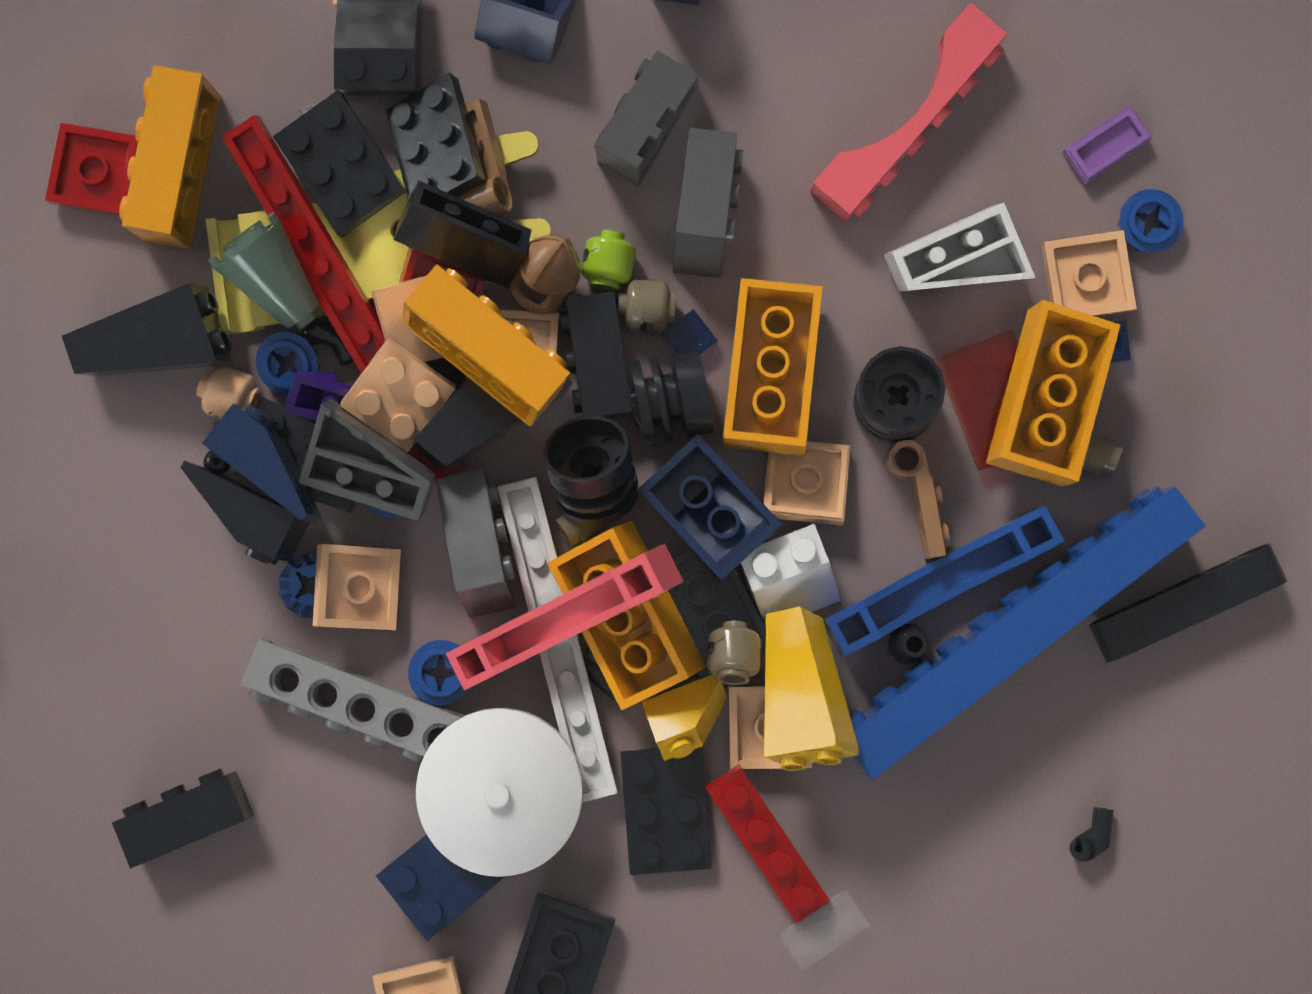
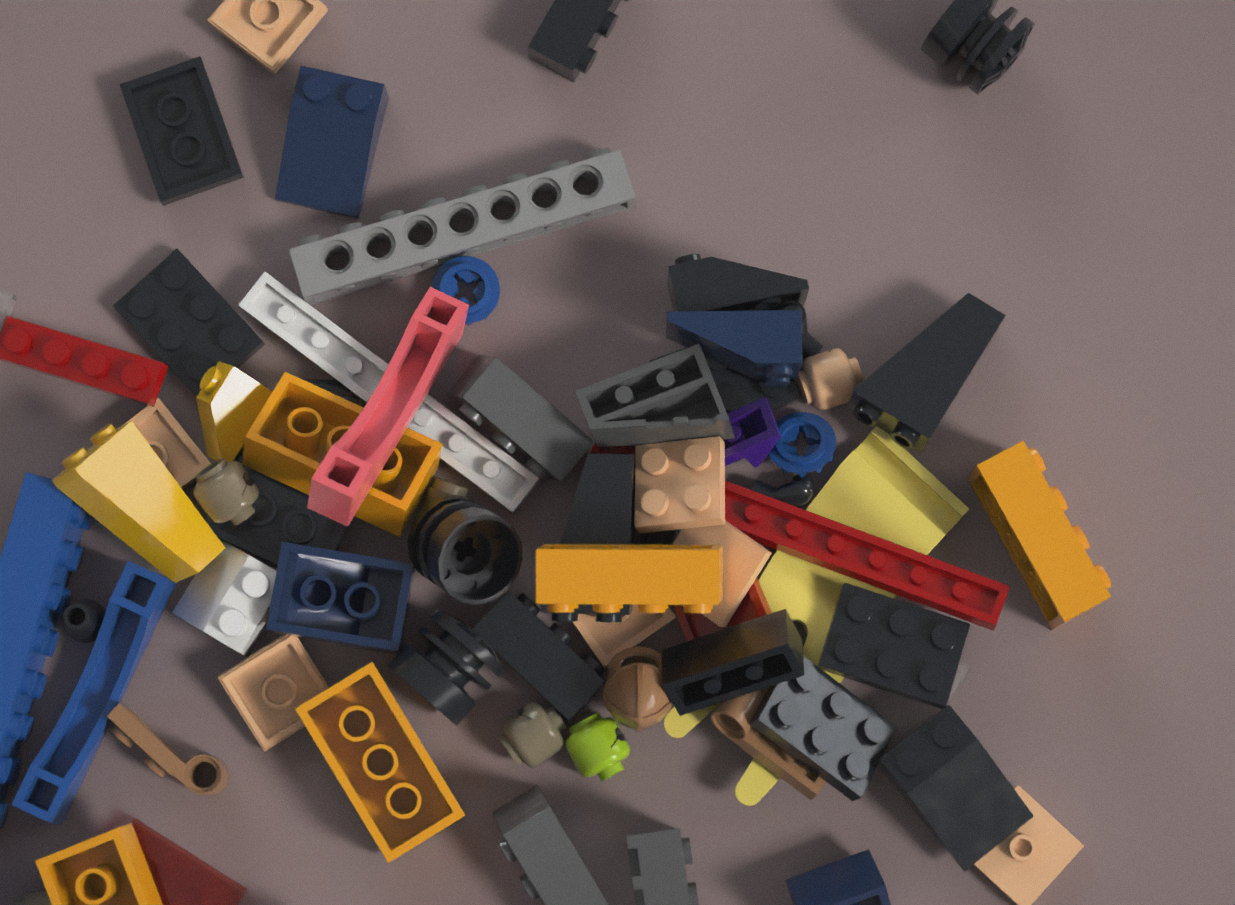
camera: 140 degrees right, 5 degrees down
red plate [45,122,138,216] -> none
sand green cone [208,212,319,330] -> none
blue gear [279,553,317,618] -> none
light nougat plate [312,544,401,630] -> none
white dish [416,708,583,877] -> none
clear blue tile [662,309,718,356] -> none
black wheel [853,346,946,444] -> none

